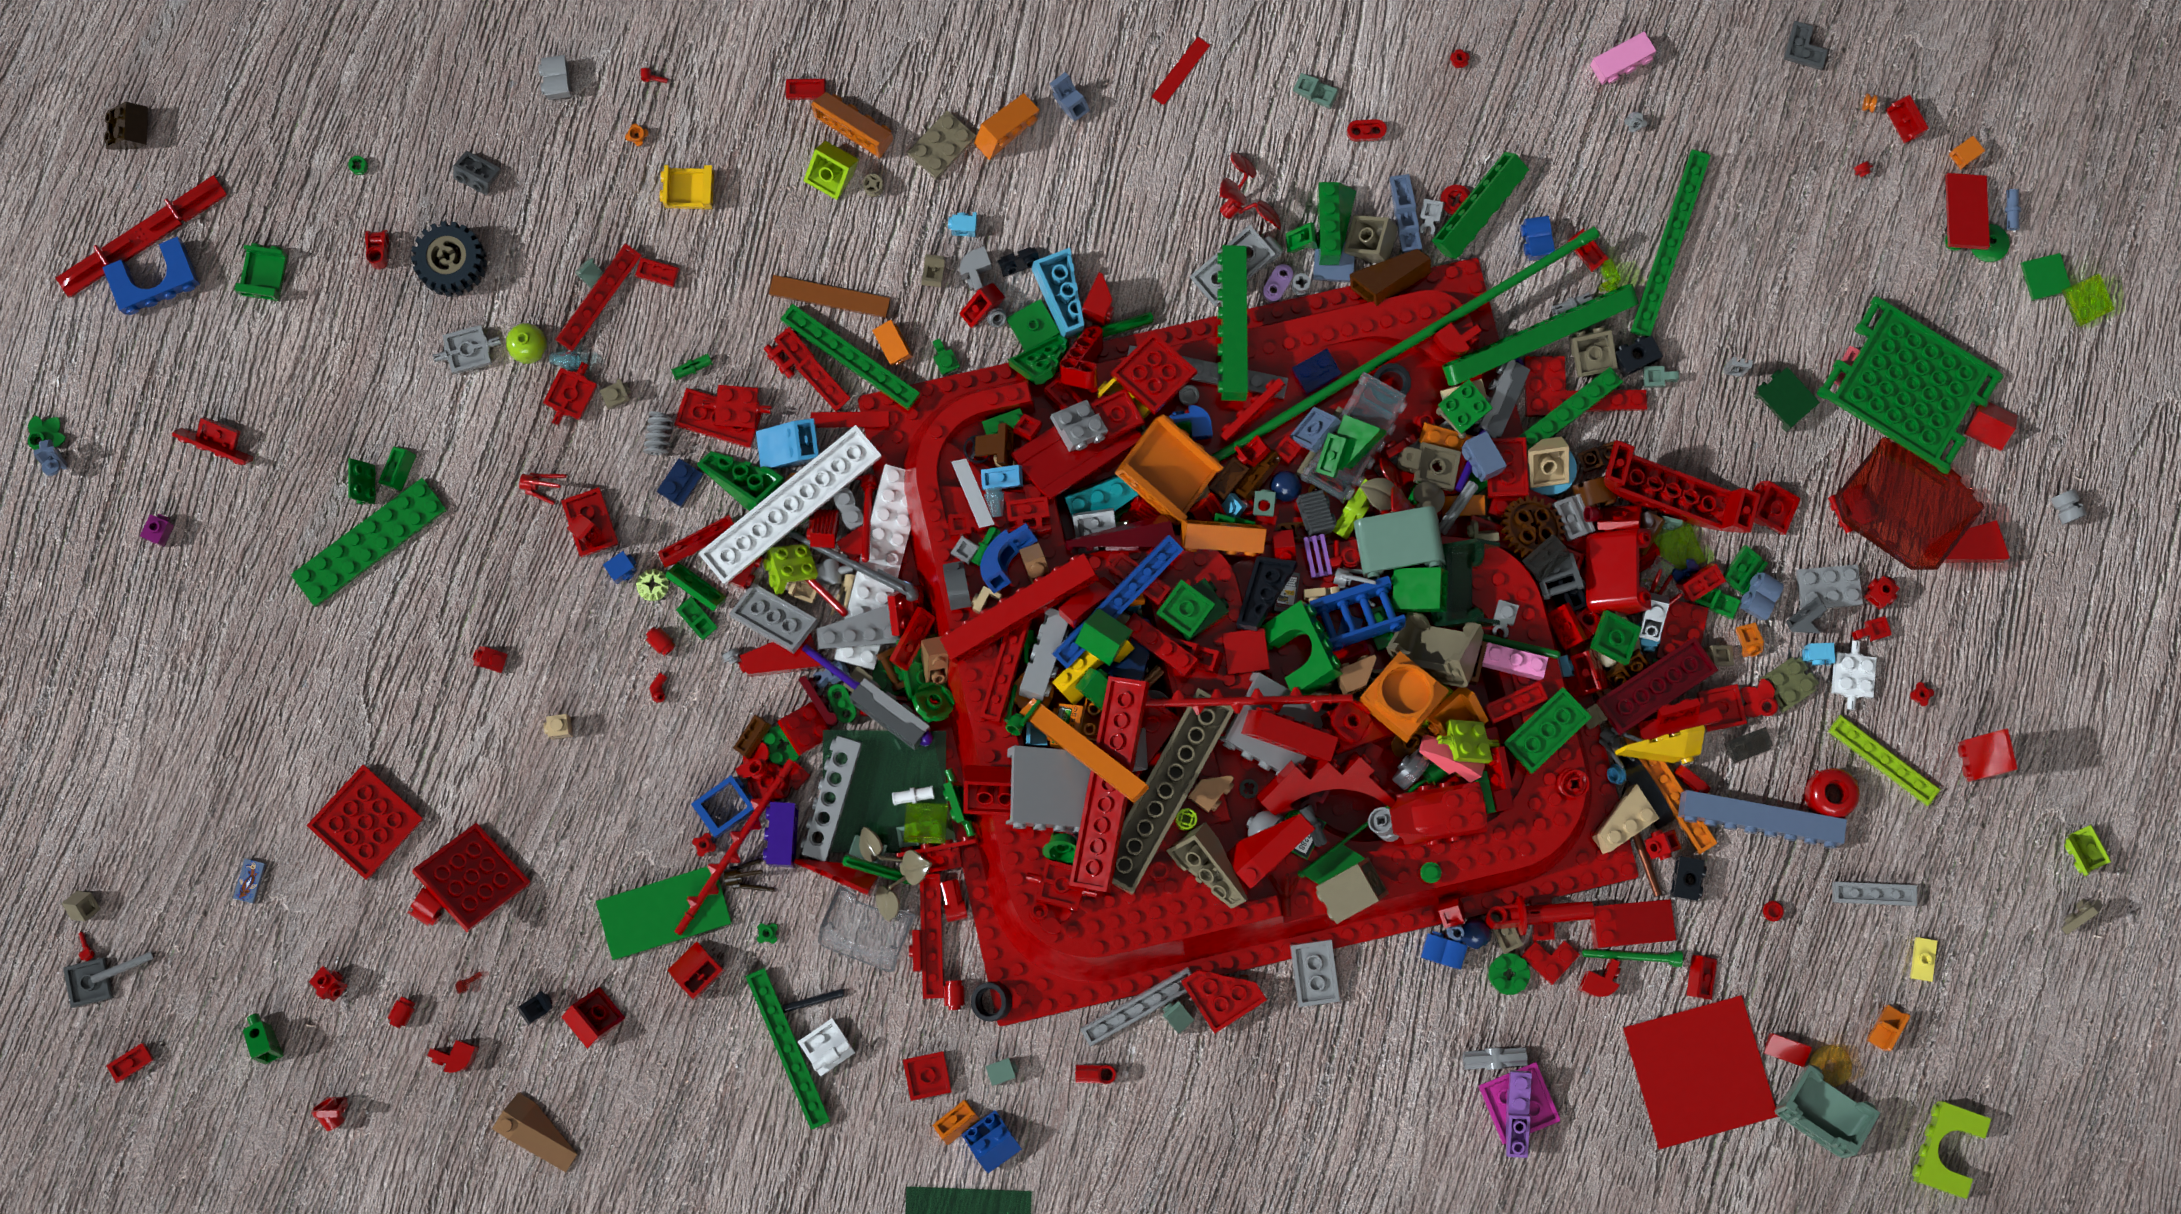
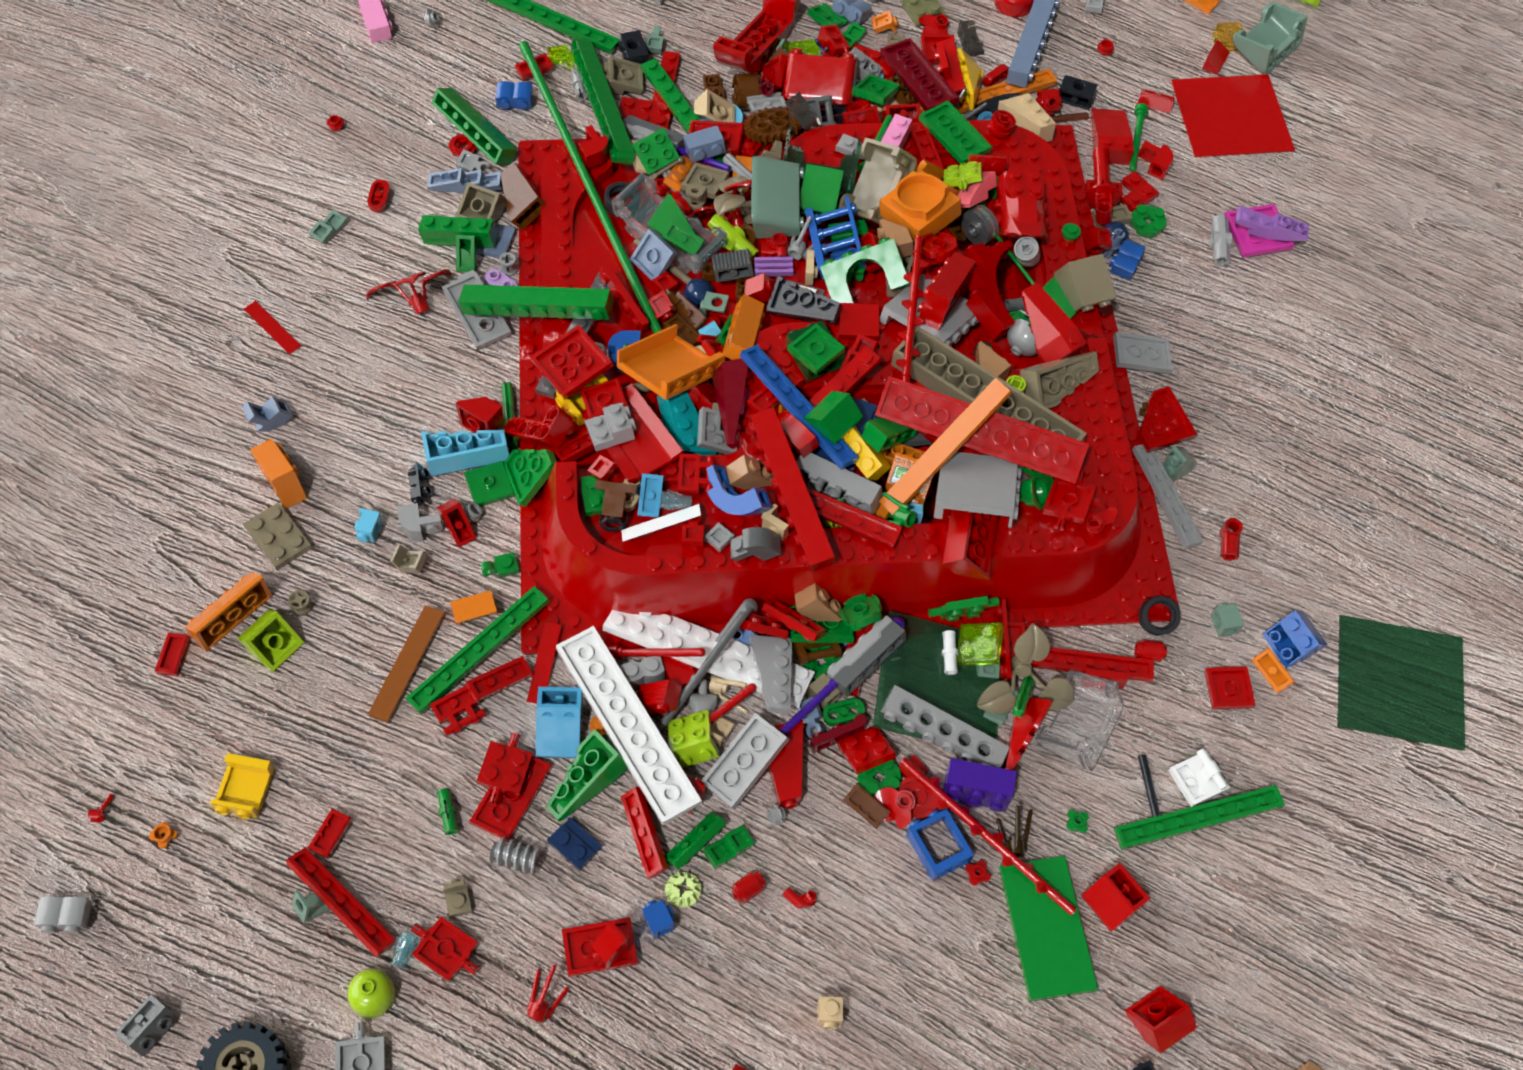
camera: 85 degrees left, 20 degrees down
red piece [941,879,968,923] -> none
green axle [971,527,1001,567] -> none
clear blue plate [1292,349,1342,394] -> none

